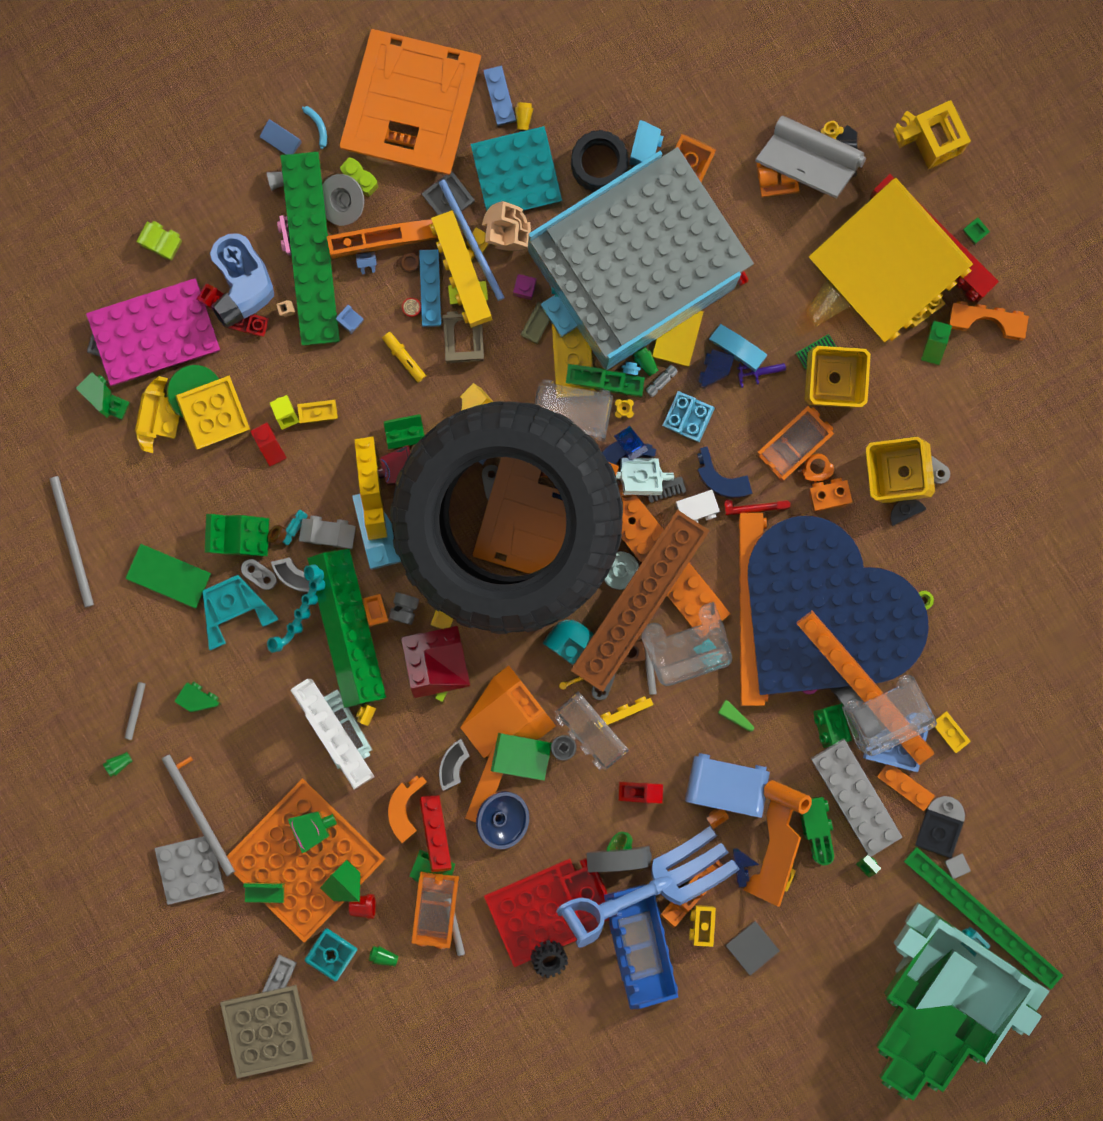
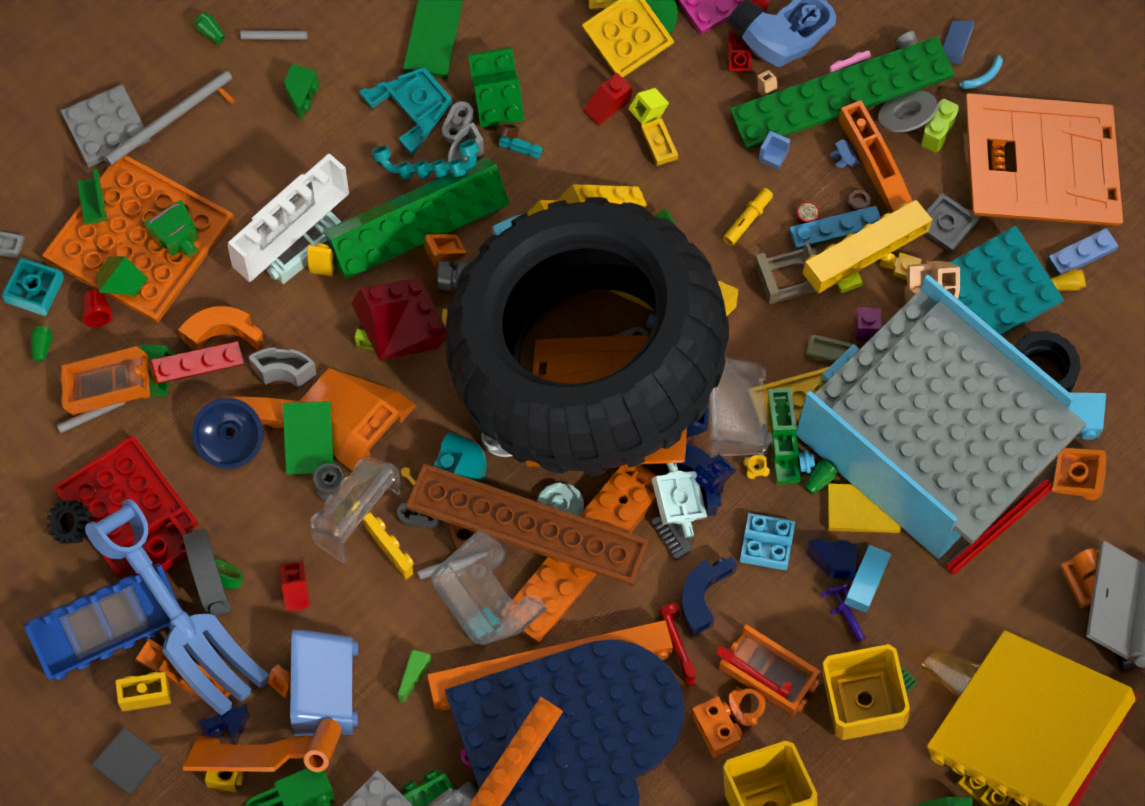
camera: 75 degrees right, 20 degrees down
light grey brick [299,516,356,549] -> none
medium blue piece [439,179,505,301] -> none
light grey axle [646,365,678,397] -> none
white brick [675,490,720,523] -> none
none -> red hinge [717,646,793,698]

